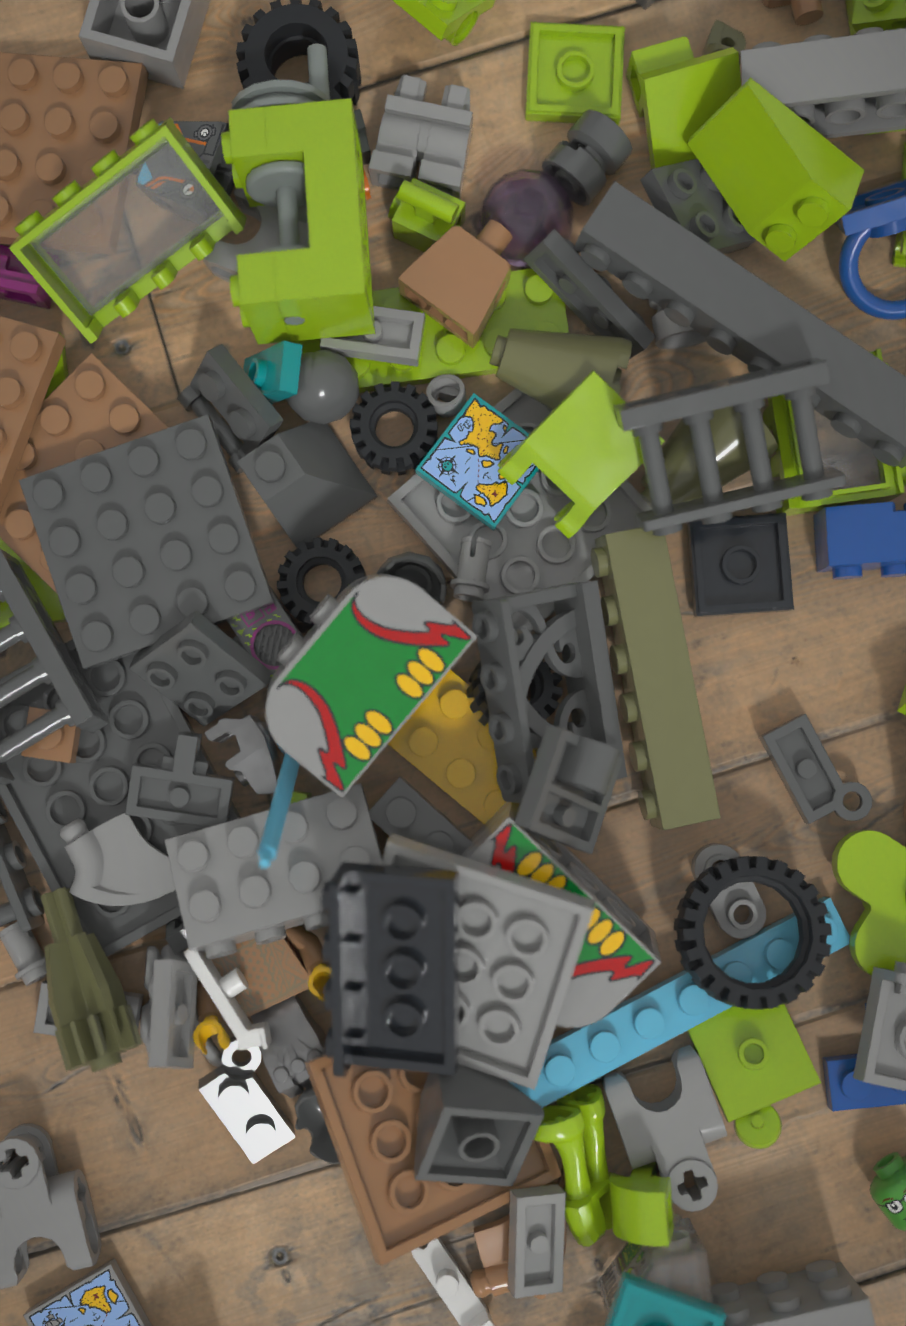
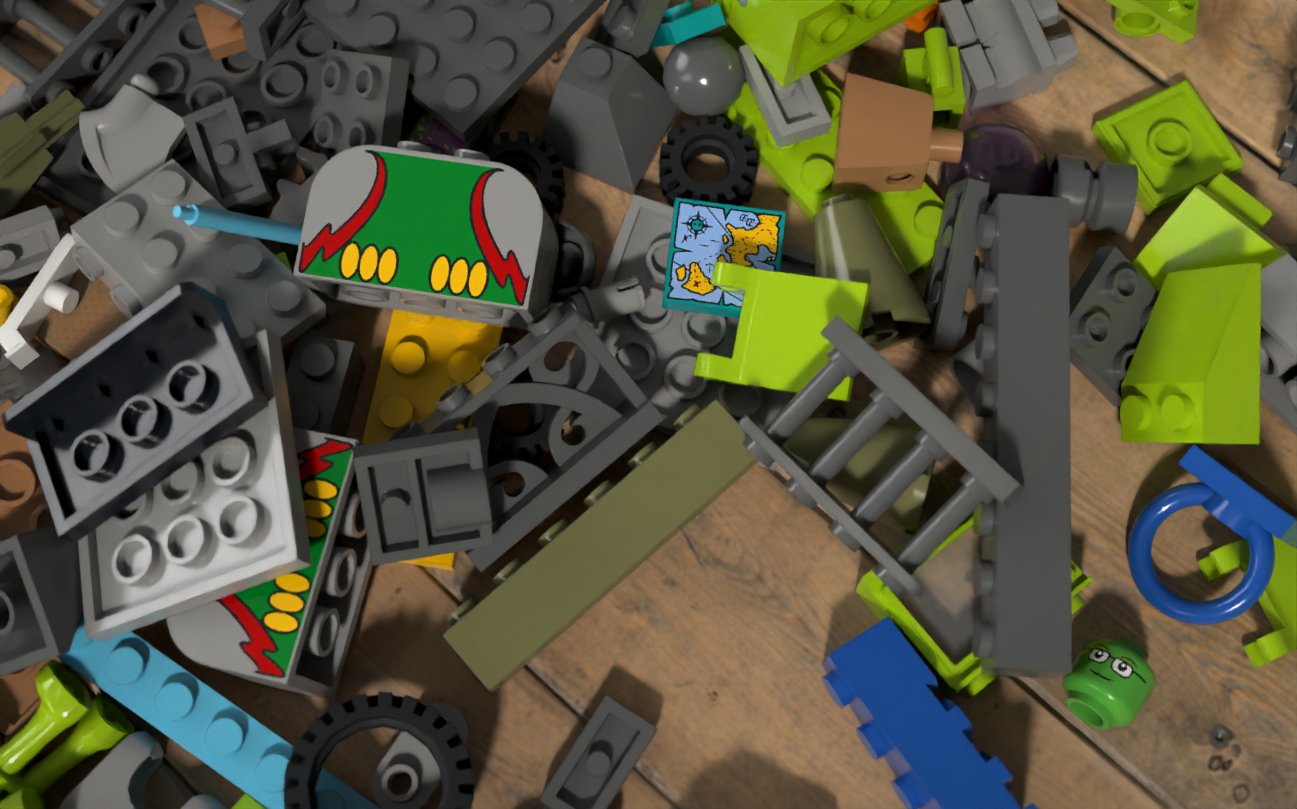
camera: 60 degrees right, 15 degrees down
light grey hinge [426,374,467,418] -> none
black plate [686,513,794,618] -> none

